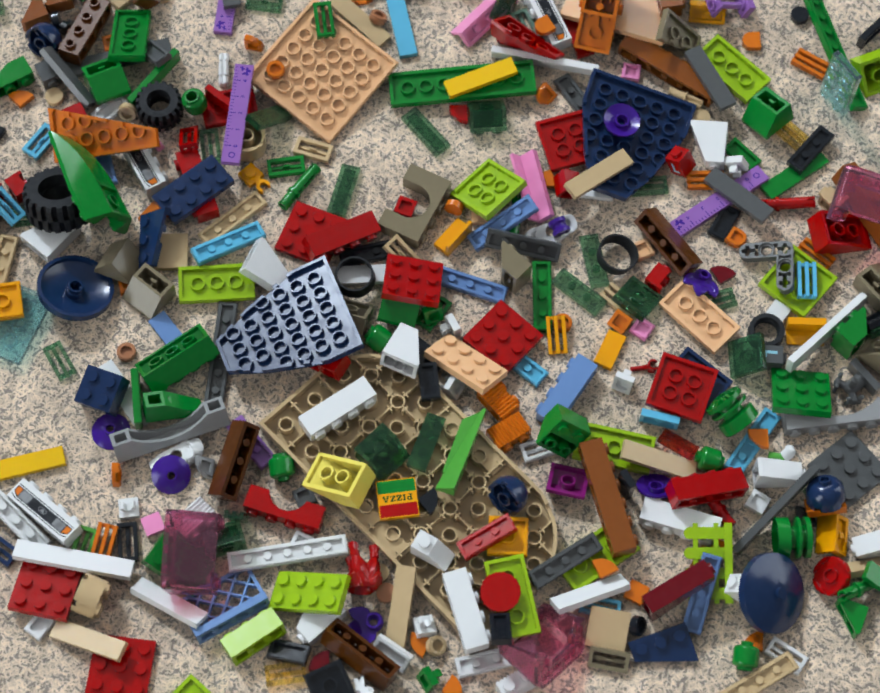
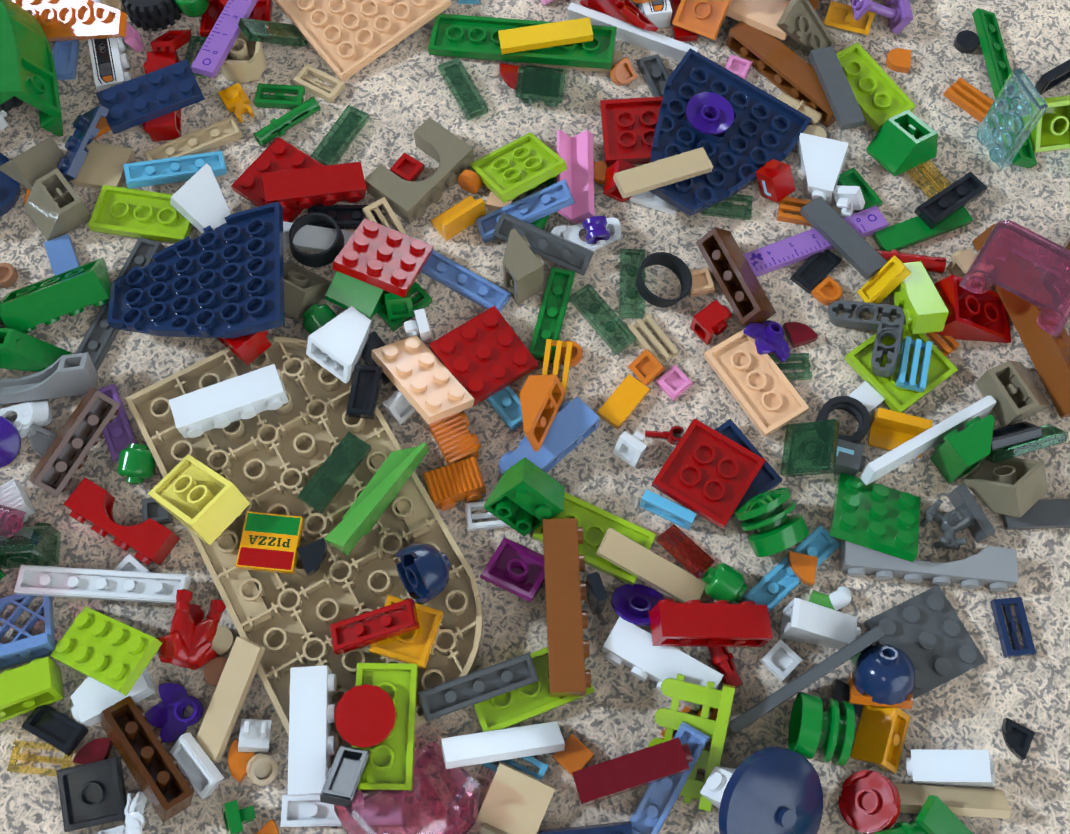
camera: 15 degrees right, 0 degrees up
clear green tile [223,510,249,523] -> none
clear green slope [354,423,410,481] -> none
white slope [411,529,455,572] -> none
orange tile [592,558,619,580] -> none
clear green tile [612,276,663,322] -> none
black tile [629,615,647,637] -> none
none -> orange slope [520,374,566,451]
none -> yellow tile [857,255,911,304]
none -> lime brick [891,261,949,335]

